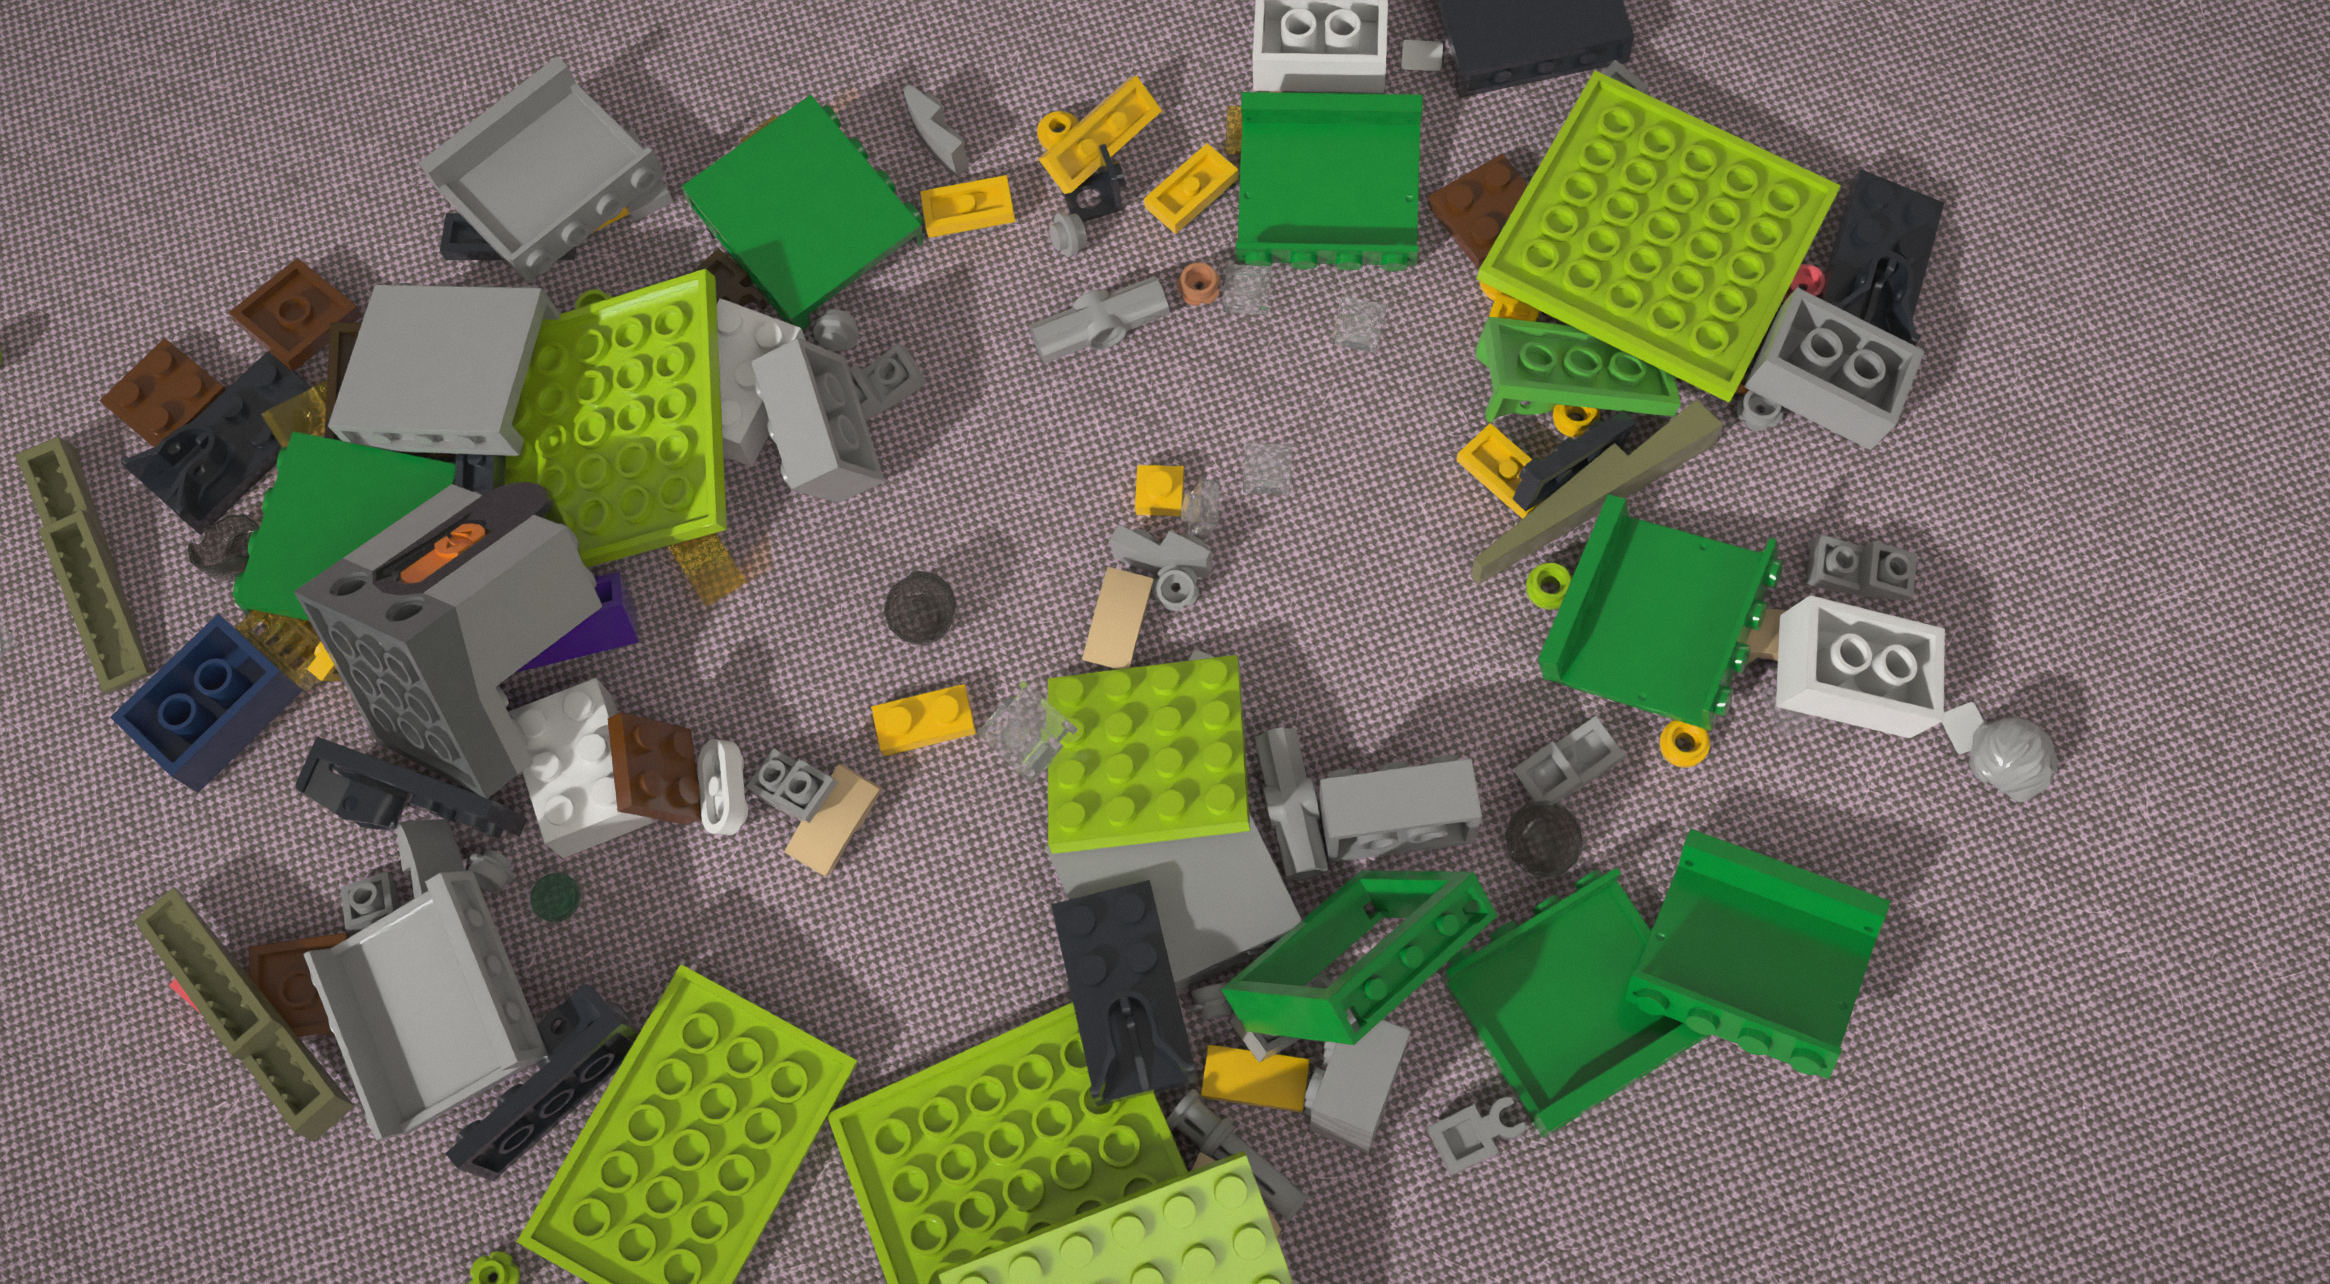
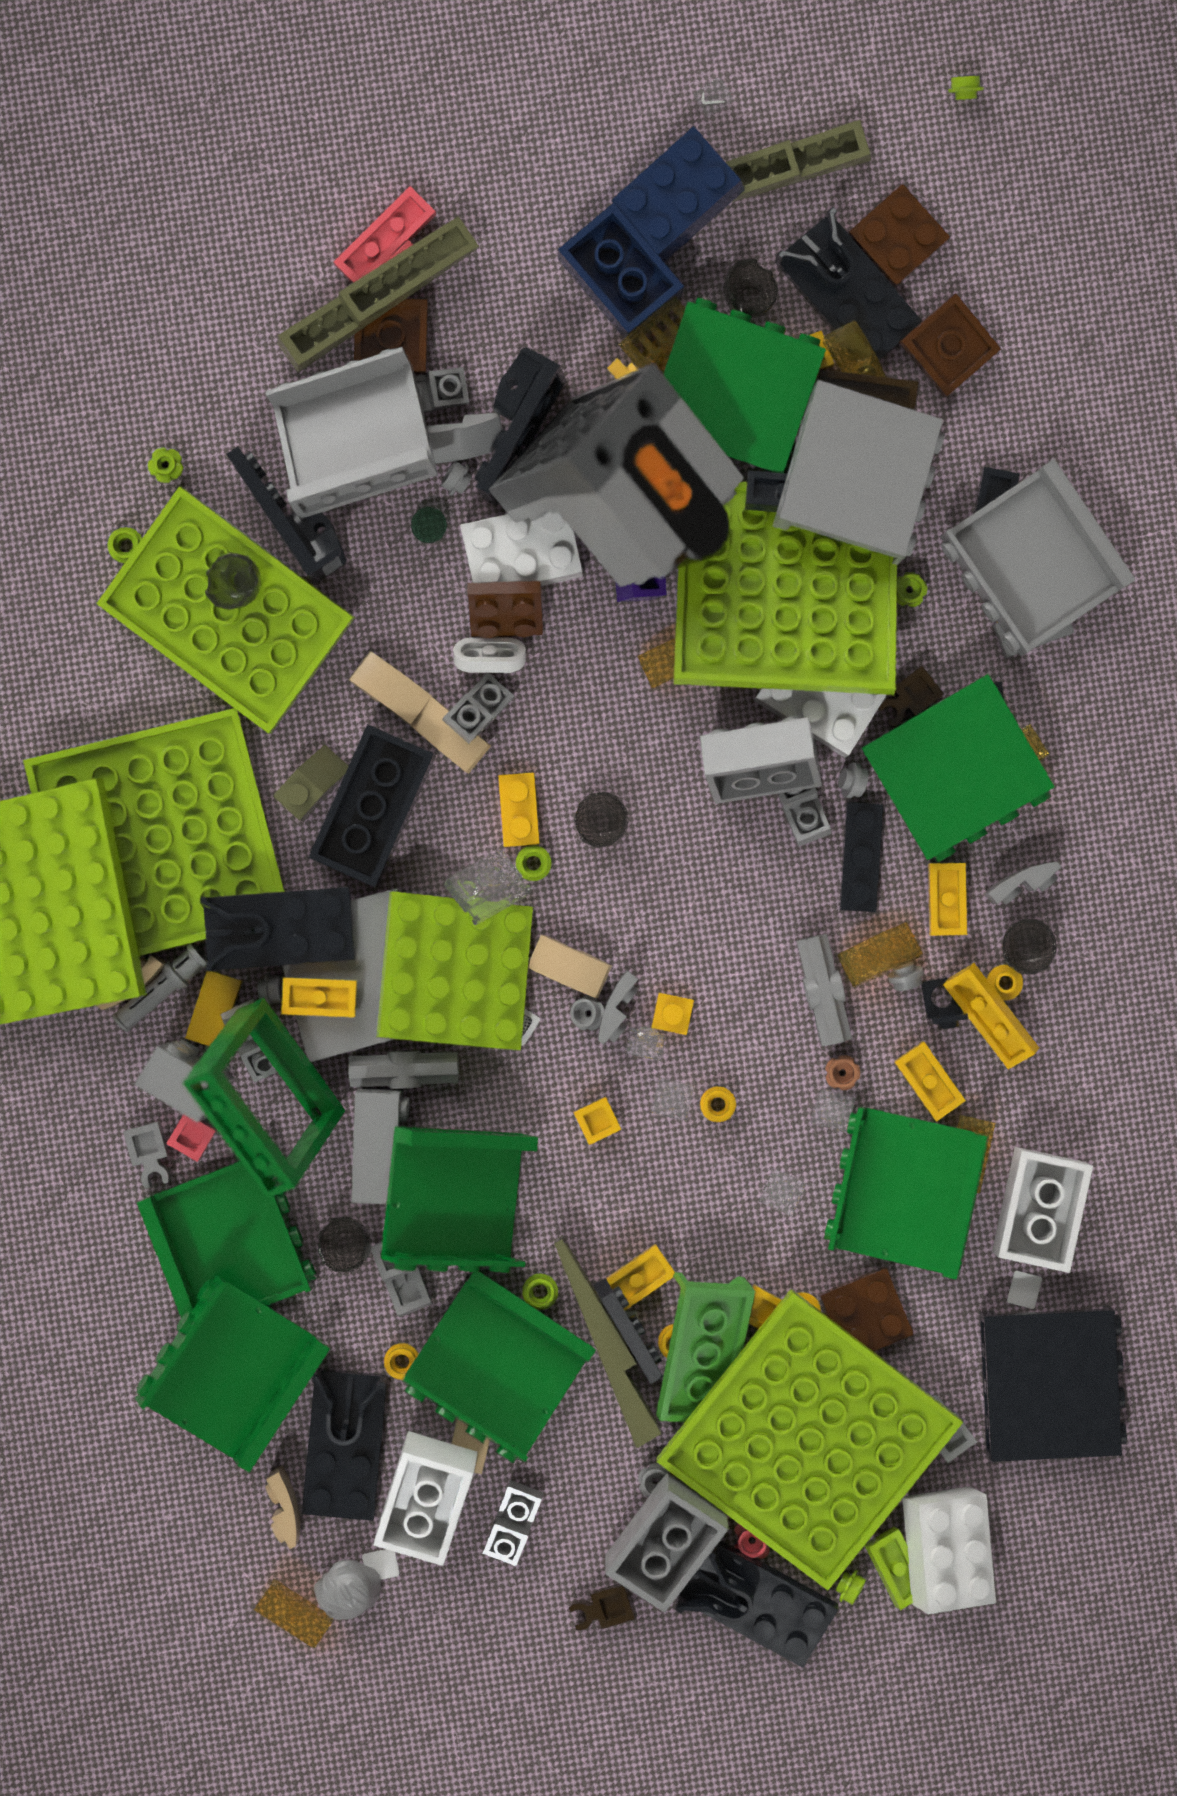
camera: 90 degrees right, 20 degrees up
none -> coral plate [166,1114,217,1162]
none -> clear smoke hair [205,552,261,610]
none -> clear yellow slope [254,1578,334,1649]
none -> tan slope [265,1465,300,1549]
none -> olive slope [273,744,348,822]
none -> yellow plate [282,977,357,1017]
none -> black plate [302,1368,388,1521]
none -> black brick [308,724,436,887]
none -> coral plate [333,186,436,283]
none -> tan slope [348,651,432,725]
none -> green panel [381,1126,539,1273]
none -> lime plate [516,845,552,881]
none -> dark brown plate [569,1583,638,1631]
none -> yellow plate [573,1096,622,1145]
none -> dark blue brick [611,126,745,262]
none -> yellow plate [700,1086,736,1122]
none -> lime plate [835,1570,866,1605]
none -> clear yellow slope [837,922,923,987]
none -> black plate [839,802,883,912]
none -> lime plate [865,1526,913,1610]
none -> white brick [902,1486,996,1614]
none -> clear smoke hair [1002,919,1057,975]

